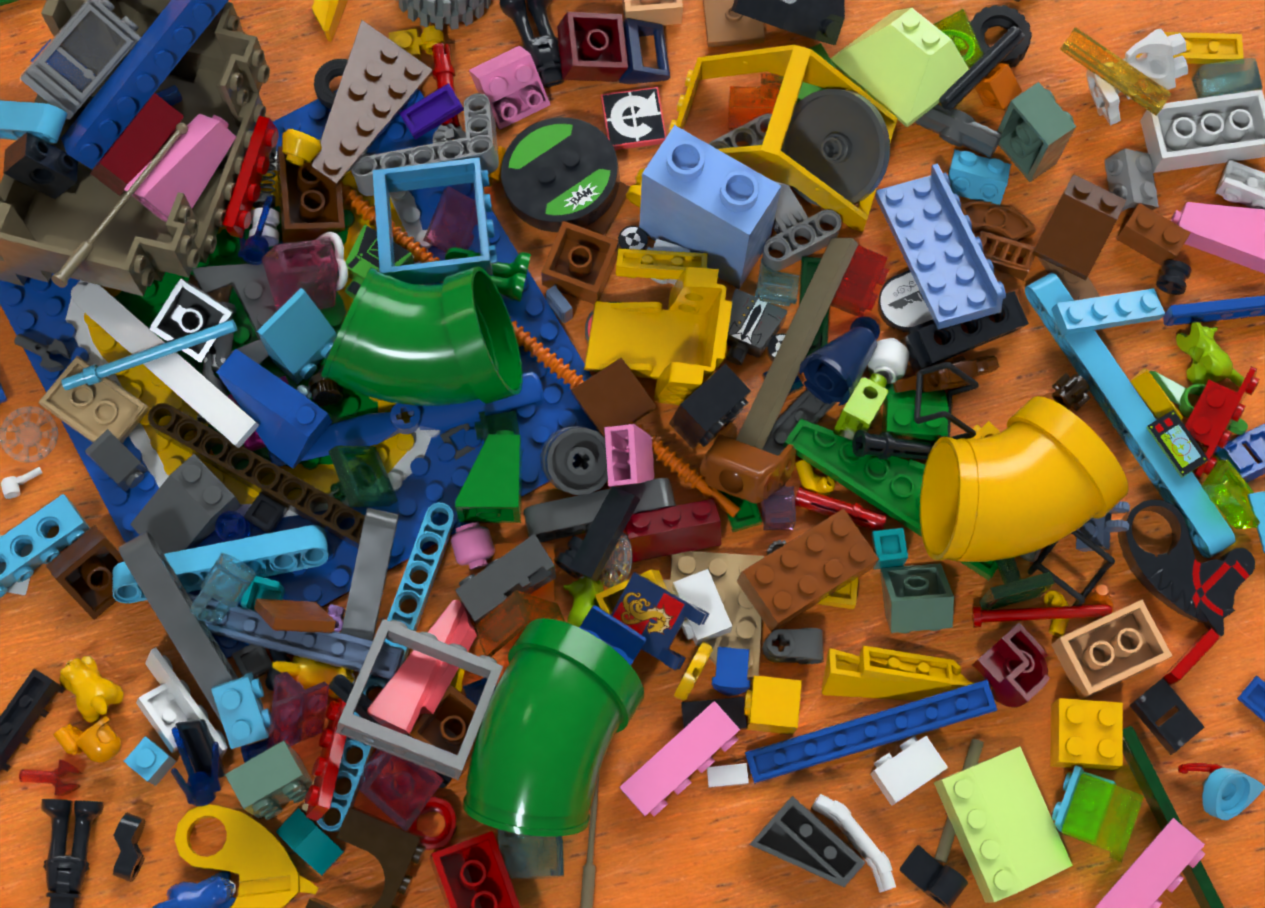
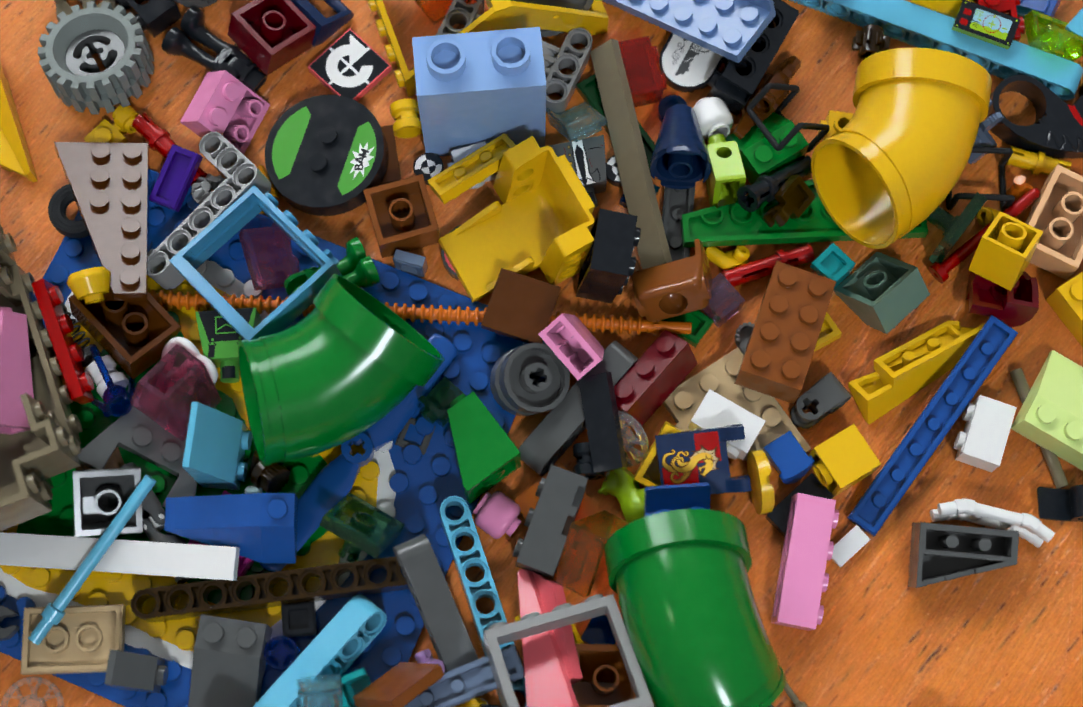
camera: 35 degrees left, 0 degrees up
none -> dark brown plate [763,175,816,227]
none -> yellow head [968,211,1043,291]
none -> yellow pin [1006,146,1072,176]

